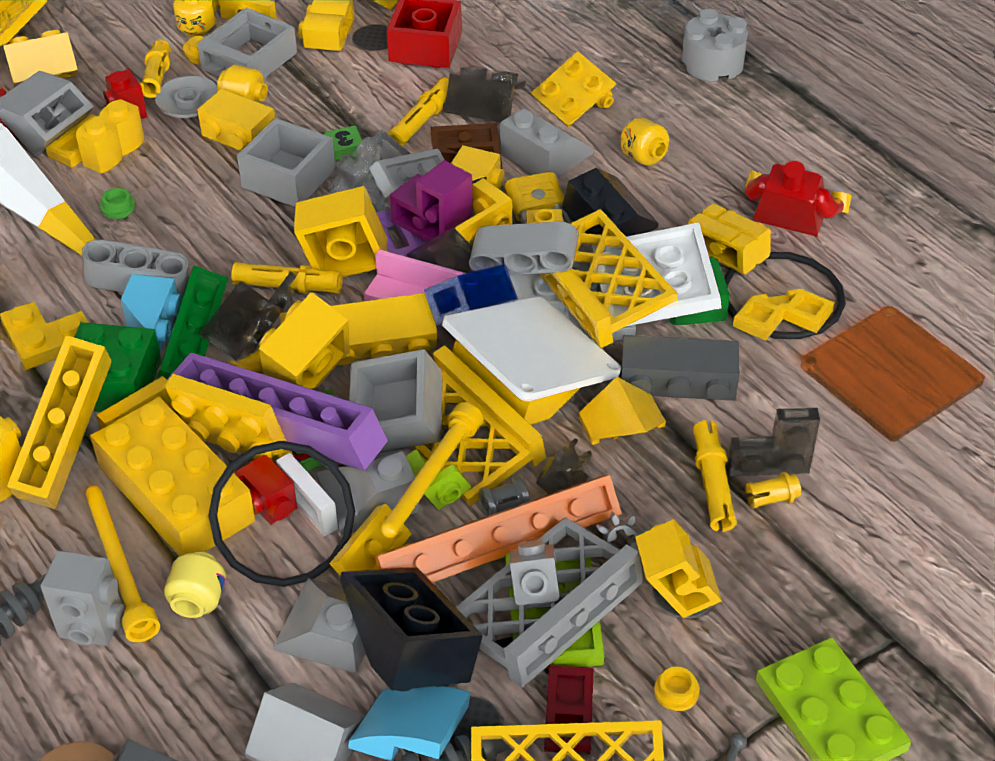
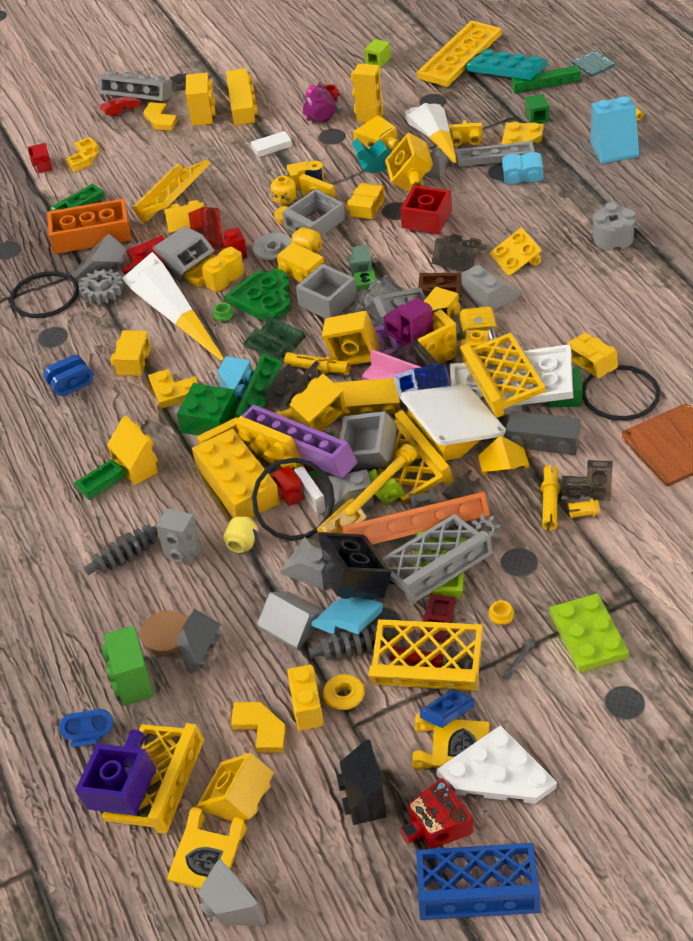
camera: 15 degrees right, 0 degrees up
yellow brick [7,335,112,510] -> none
light grey beam [82,239,188,297] -> none
yellow piece [85,485,160,643] -> none
yellow pin [140,39,171,98] -> none
yellow pin [386,77,456,149] -> none
light grey beam [469,221,579,276] -> none
light grey bracket [510,540,560,606] -> none
black slope [562,168,659,237] -> none
yellow head [620,117,670,166] -> none
yellow brick [635,519,722,619] -> none
yellow tile [733,289,835,341] -> none
red torso [744,161,852,237] -> none
none -> clear red panel [188,206,223,249]
none -> green plate [225,268,291,324]
none -> clear green slope [244,317,306,360]
none -> sand green brick [349,245,372,277]

